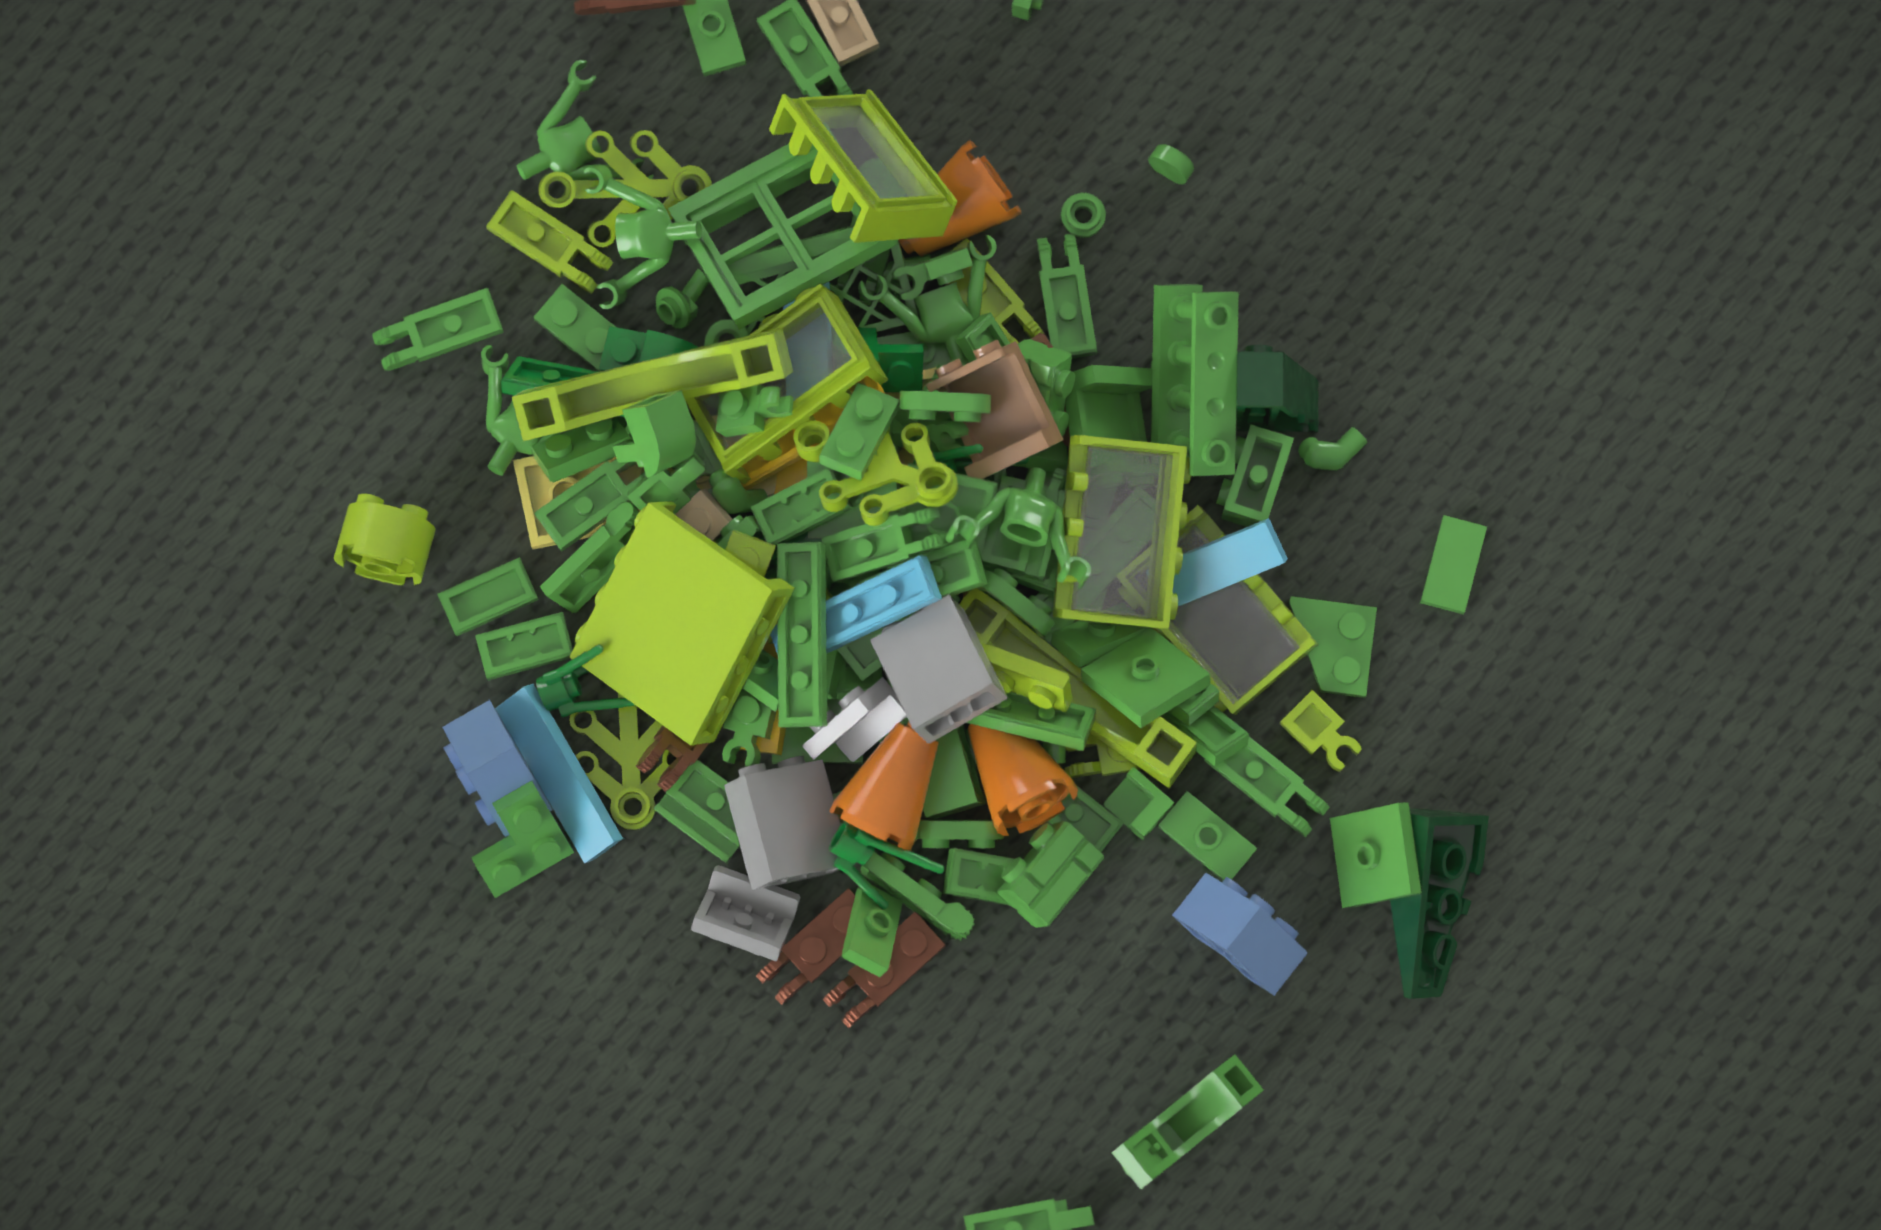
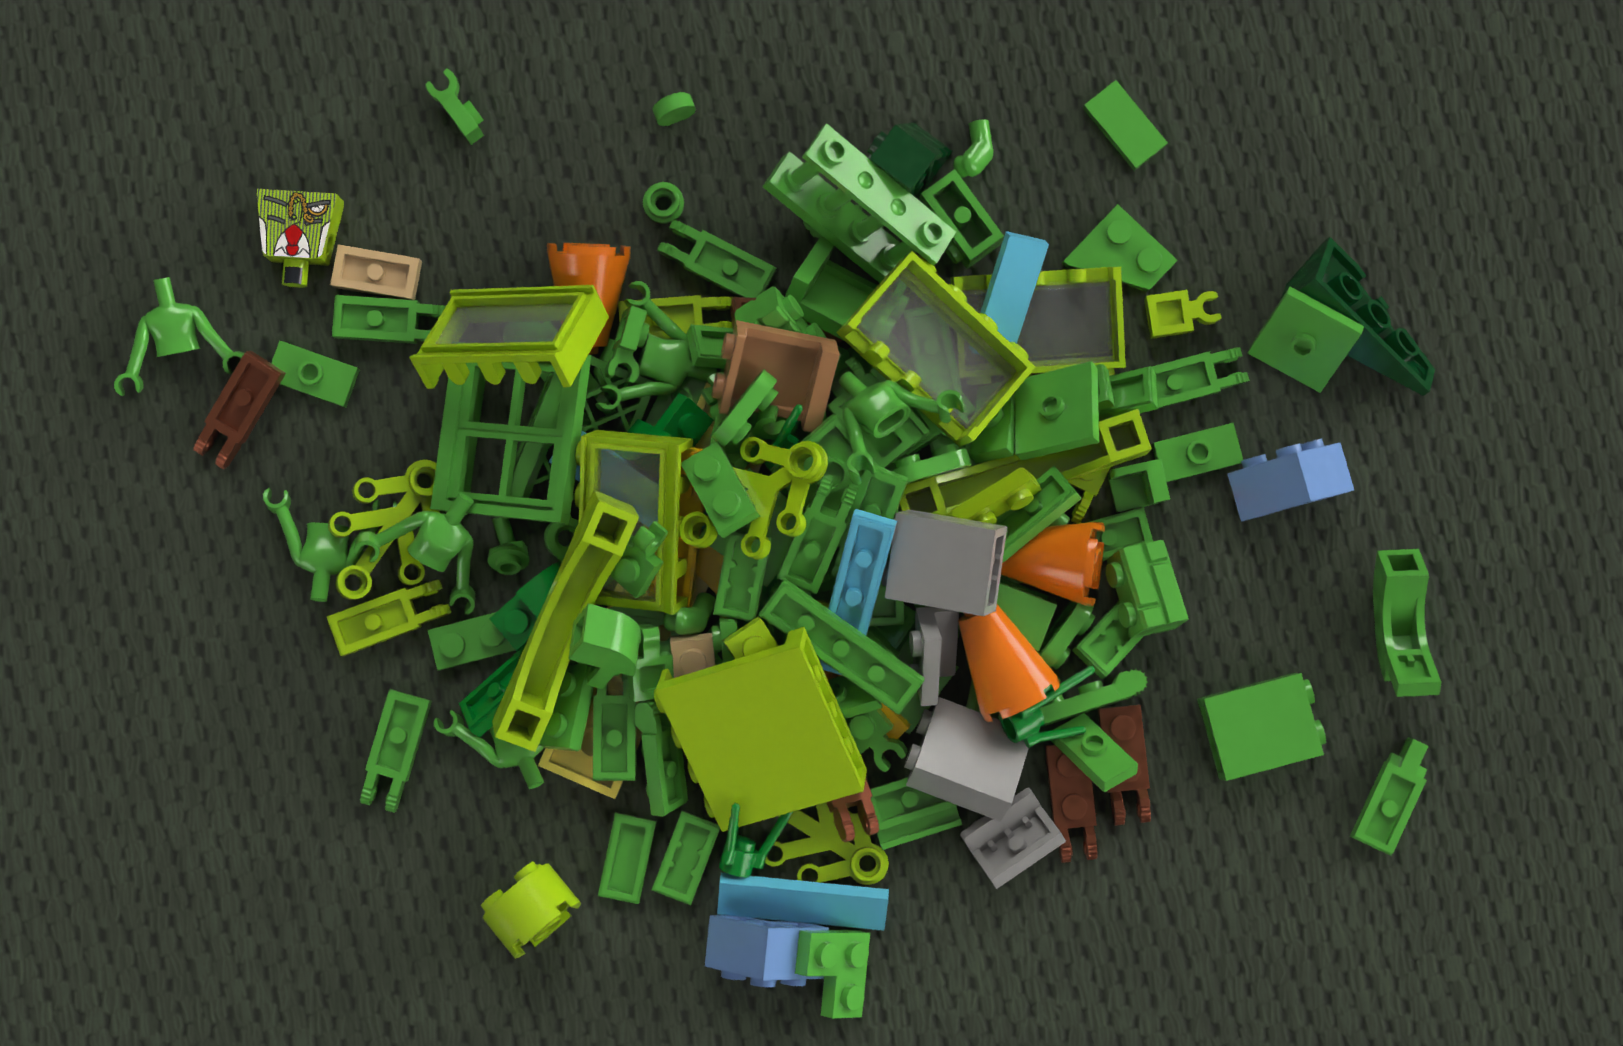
camera: 60 degrees left, 5 degrees up
none -> bright green brick [1197,673,1326,781]

